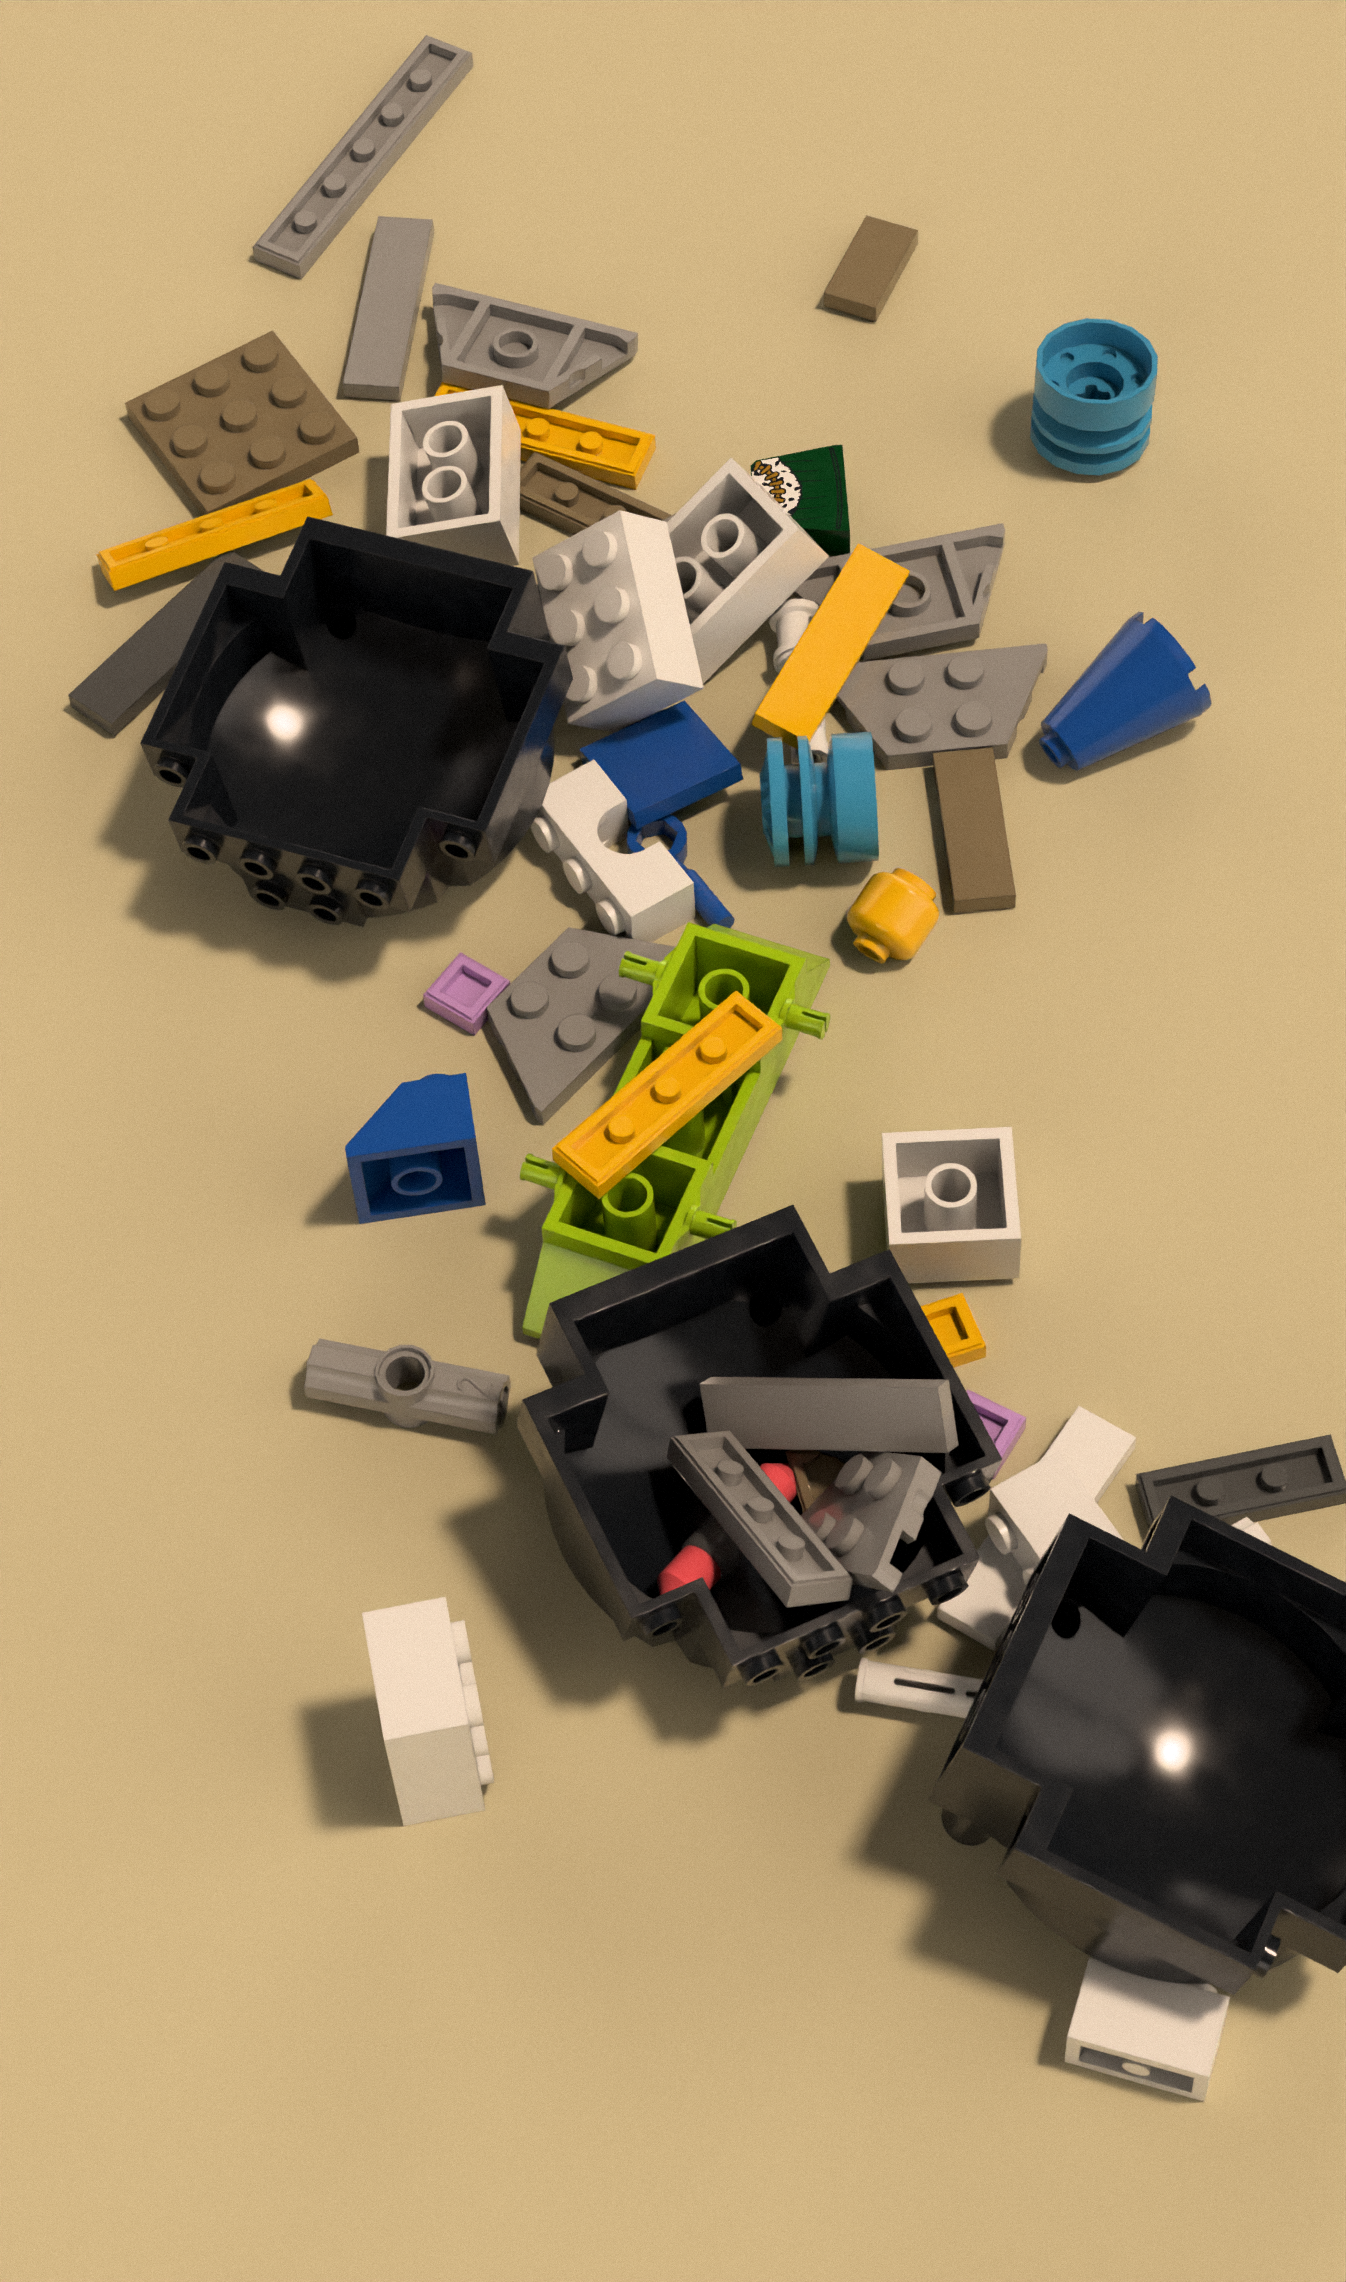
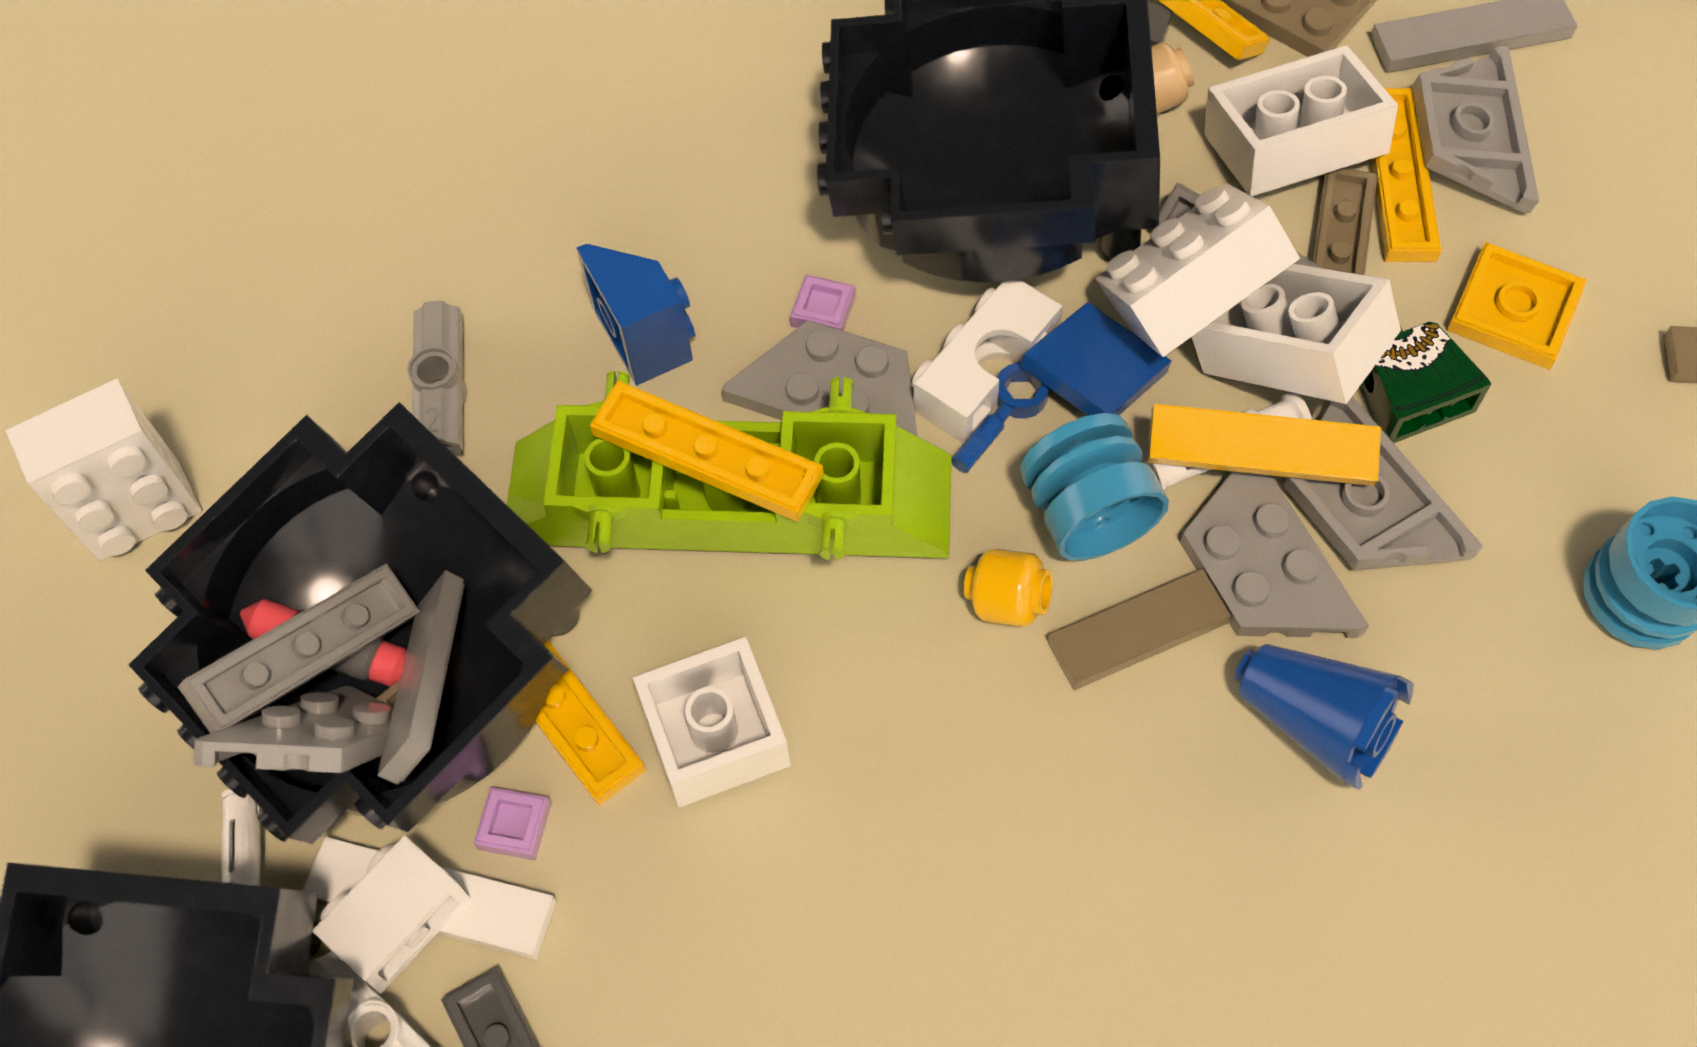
camera: 70 degrees right, 5 degrees up
none -> yellow tile [1447,242,1587,370]

